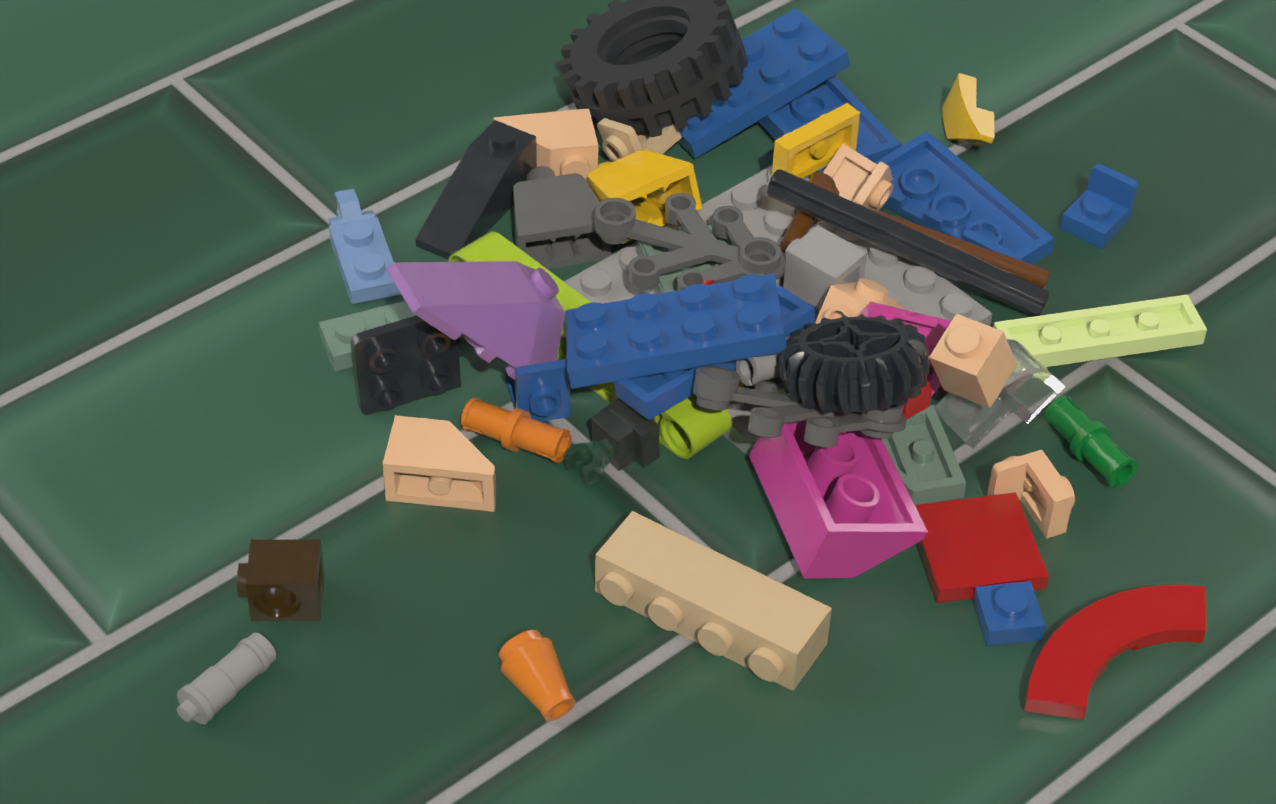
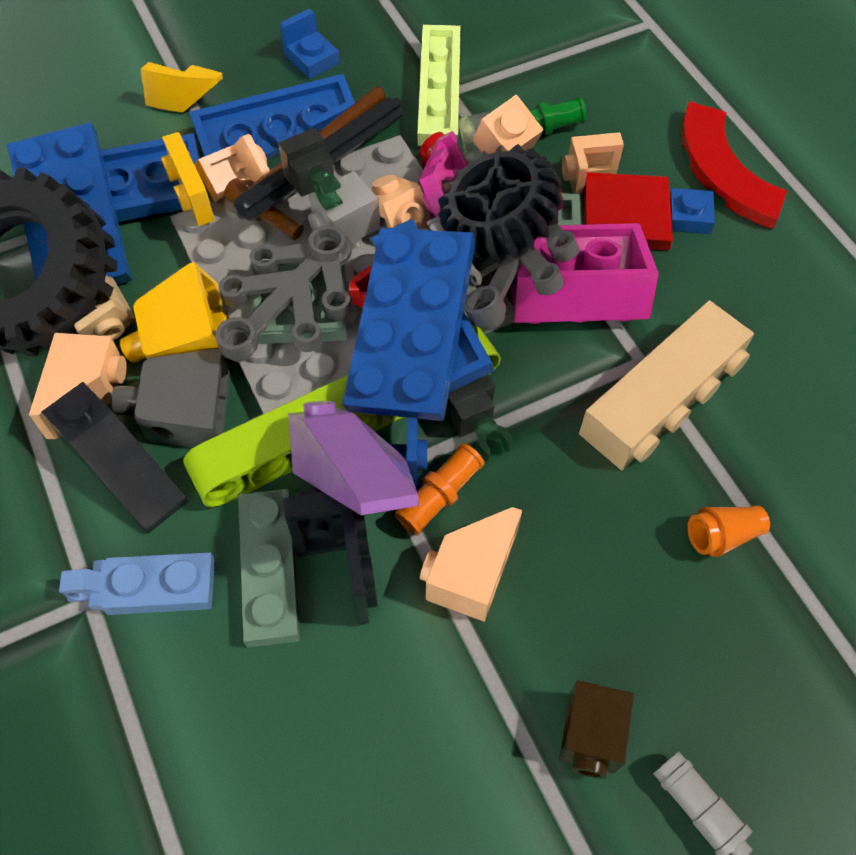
camera: 75 degrees left, 15 degrees up
none -> pearl dark grey piece [278,127,343,211]

